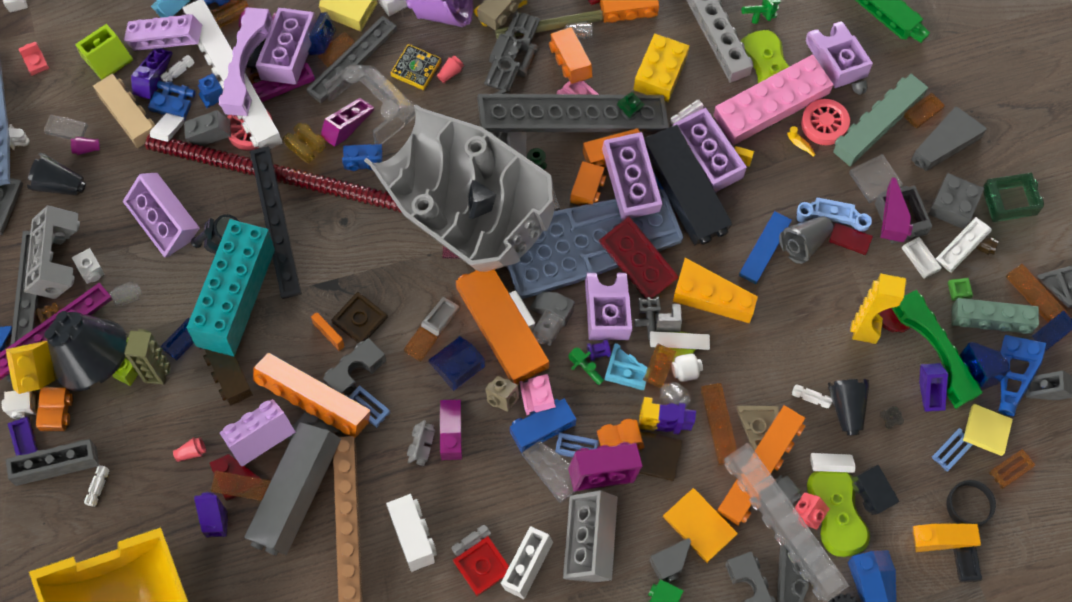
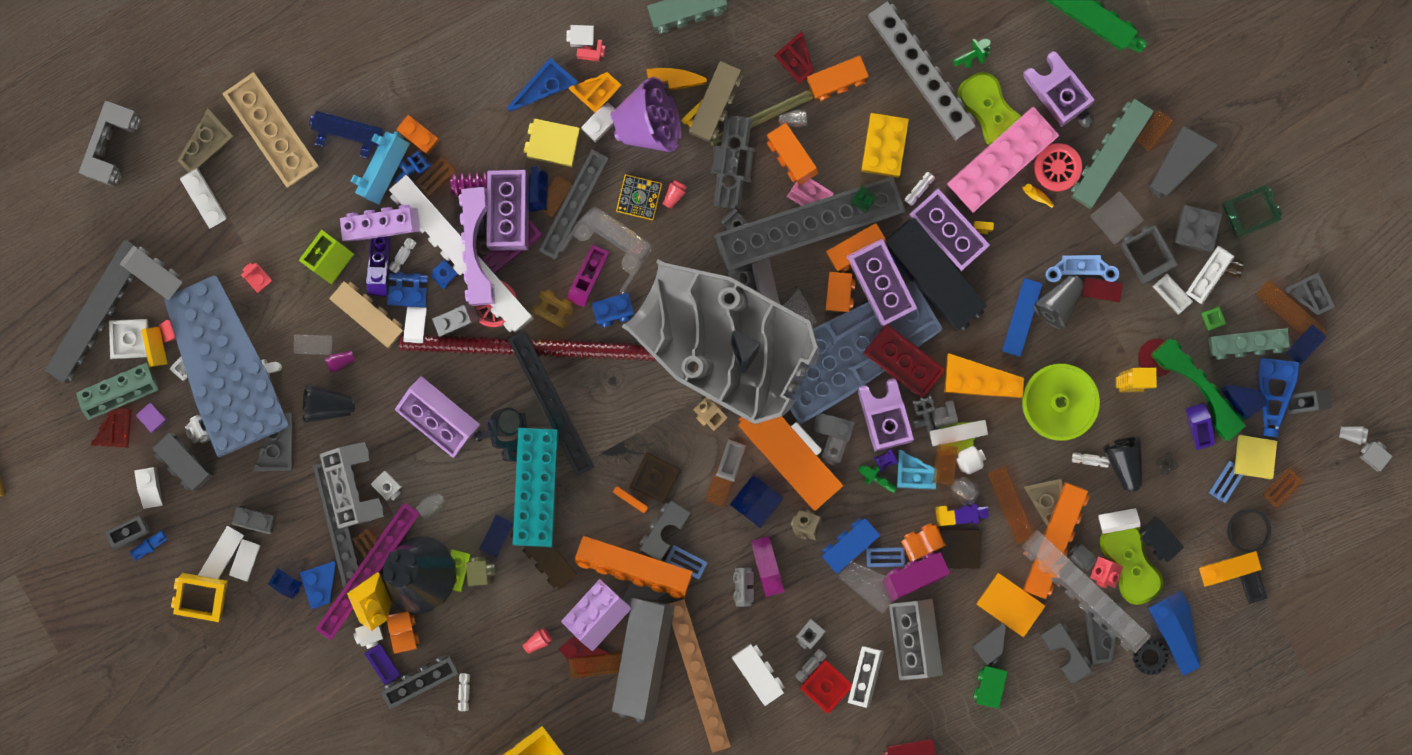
camera: 10 degrees left, 20 degrees up
dark purple slope [194,492,228,537] -> none
bright pink plate [519,374,556,415] -> none
dark green brick [526,148,547,170] -> none
magenta slope [880,177,913,242] -> none
none -> tan brick [693,397,728,431]
none -> light grey brick [796,619,825,649]
none -> lime dish [1022,364,1100,441]

